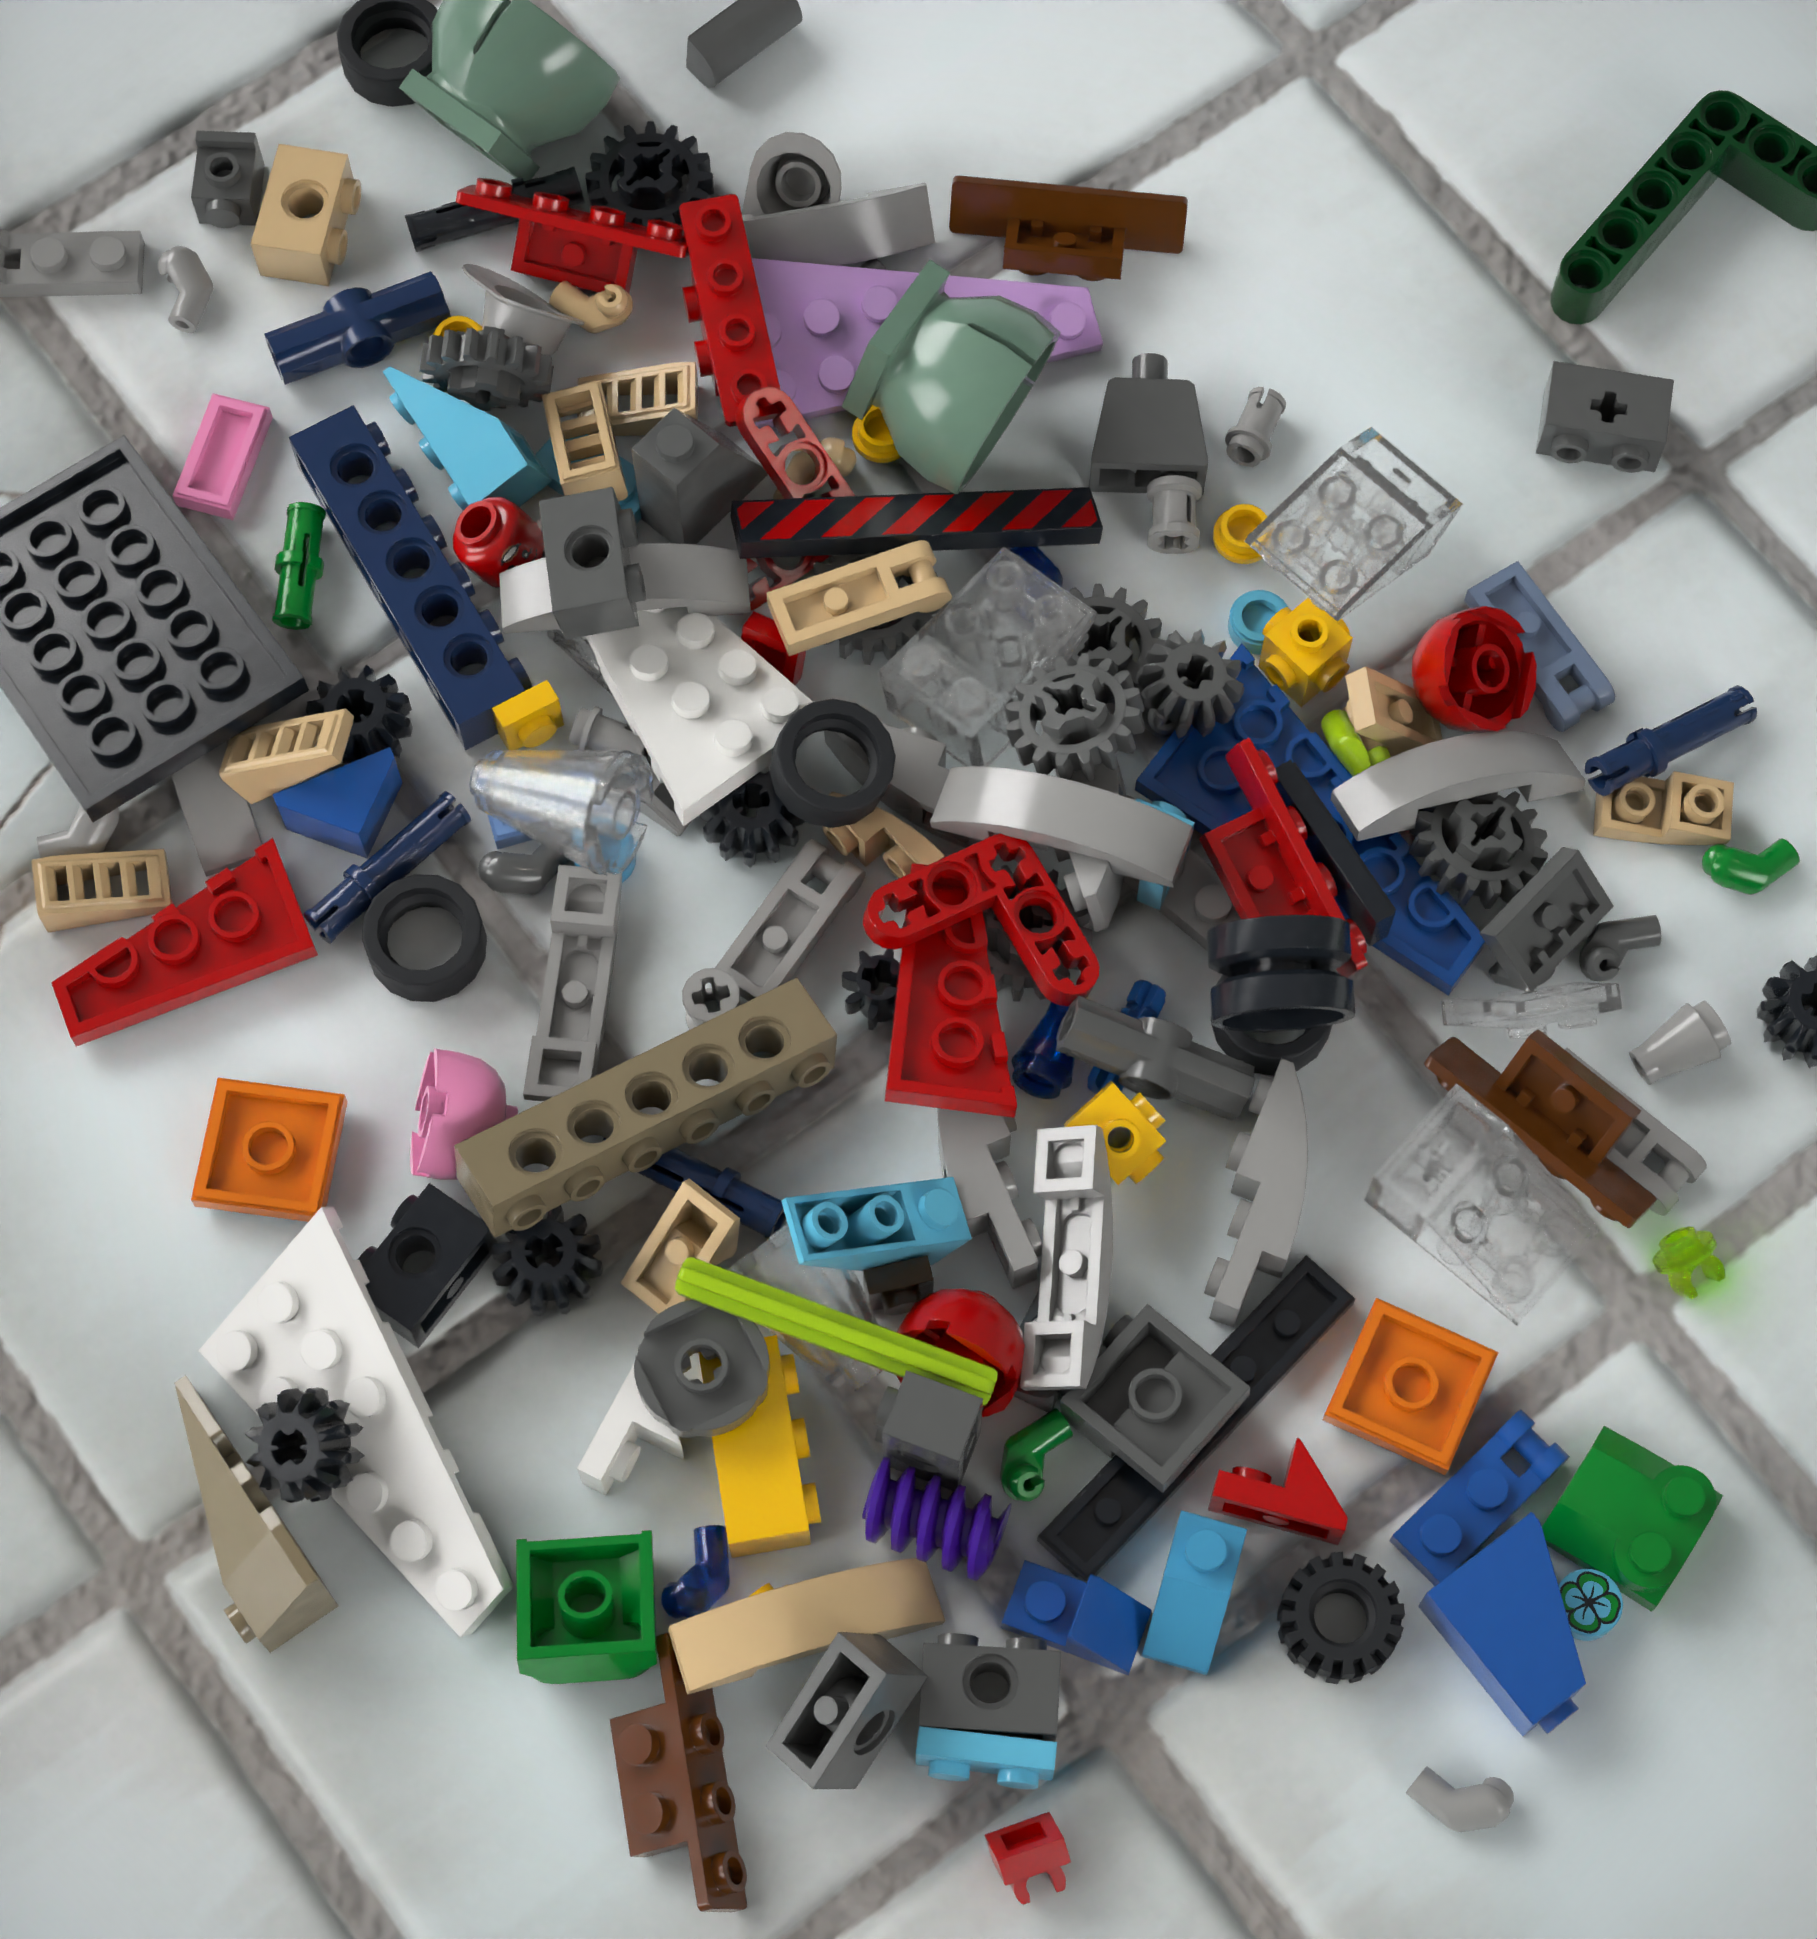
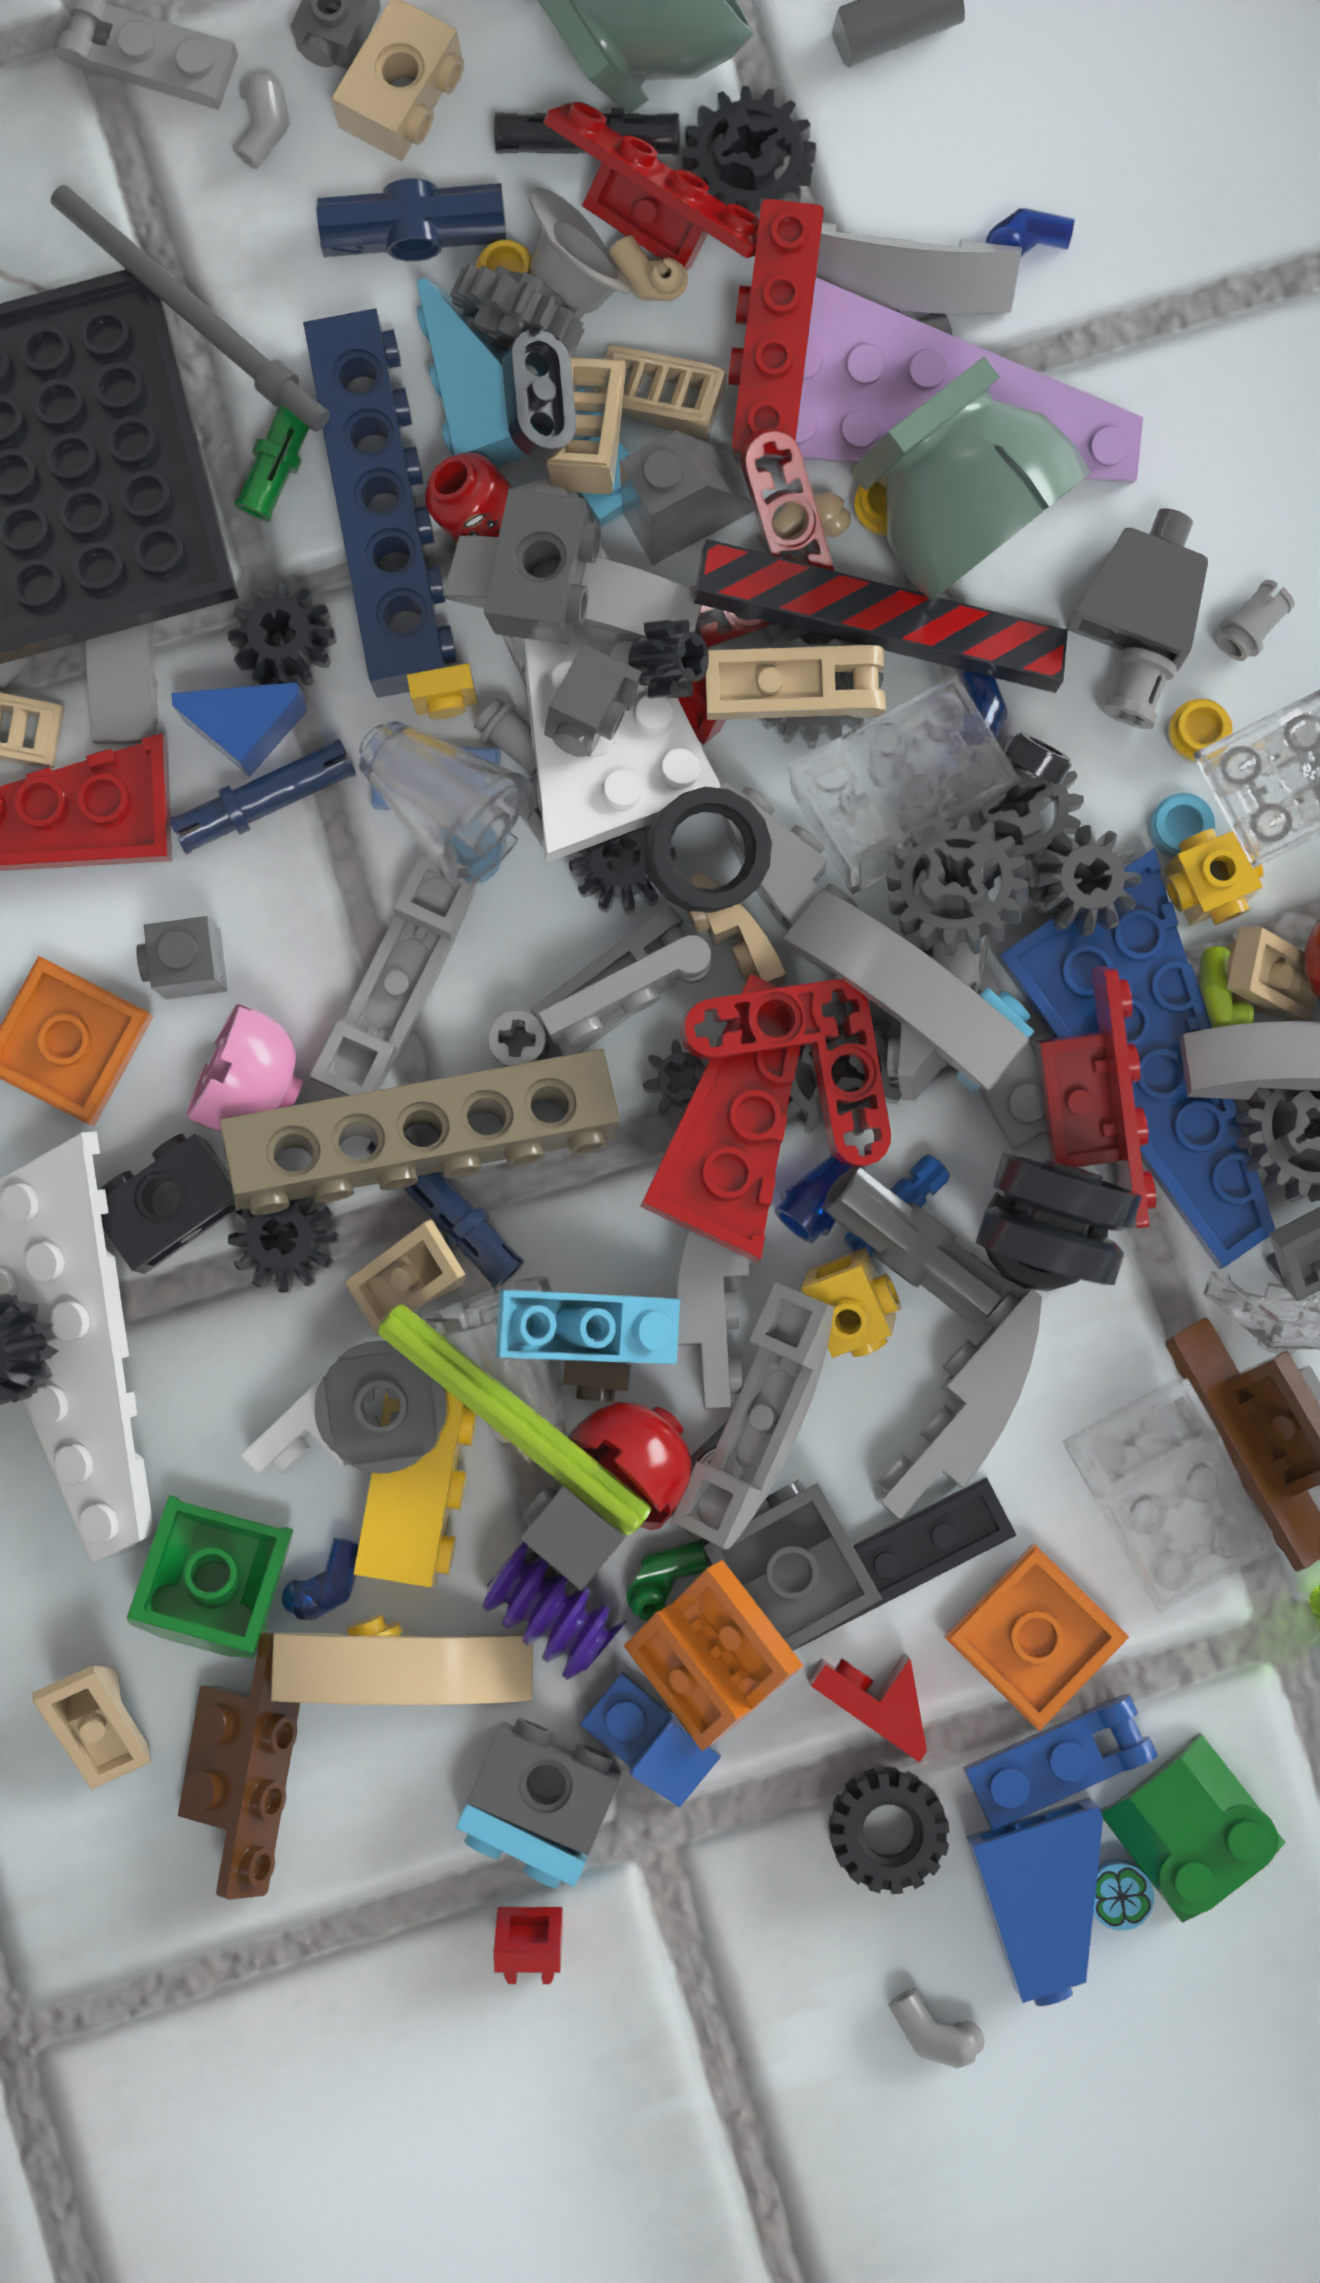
camera: 25 degrees right, 15 degrees up
bright pink tile [172,393,273,520] -> none
tan slope [219,708,354,804] -> none
black tyre [362,874,487,1002] -> none
dark grey arm [478,832,573,895] -> none
light grey piece [742,132,842,217] -> none
dark grey brick [766,1632,928,1789] -> none
reddish brown bracket [949,175,1188,281] -> none
dark azure slope [1141,1510,1247,1675] -> none
black tile [1275,759,1396,946] -> none
none -> tan slope [32,1665,151,1790]
none -> dark grey bar [50,185,330,432]
none -> dark grey brick [136,916,228,999]
none -> black plate [503,329,576,459]
none -> light grey plate [539,935,711,1046]
none -> dark grey brick [544,644,641,757]
none -> orange slope [623,1560,804,1751]
none -> black gear [628,619,709,699]
none -> clear blue arm [986,208,1075,257]
none -> black tile [1005,732,1072,785]

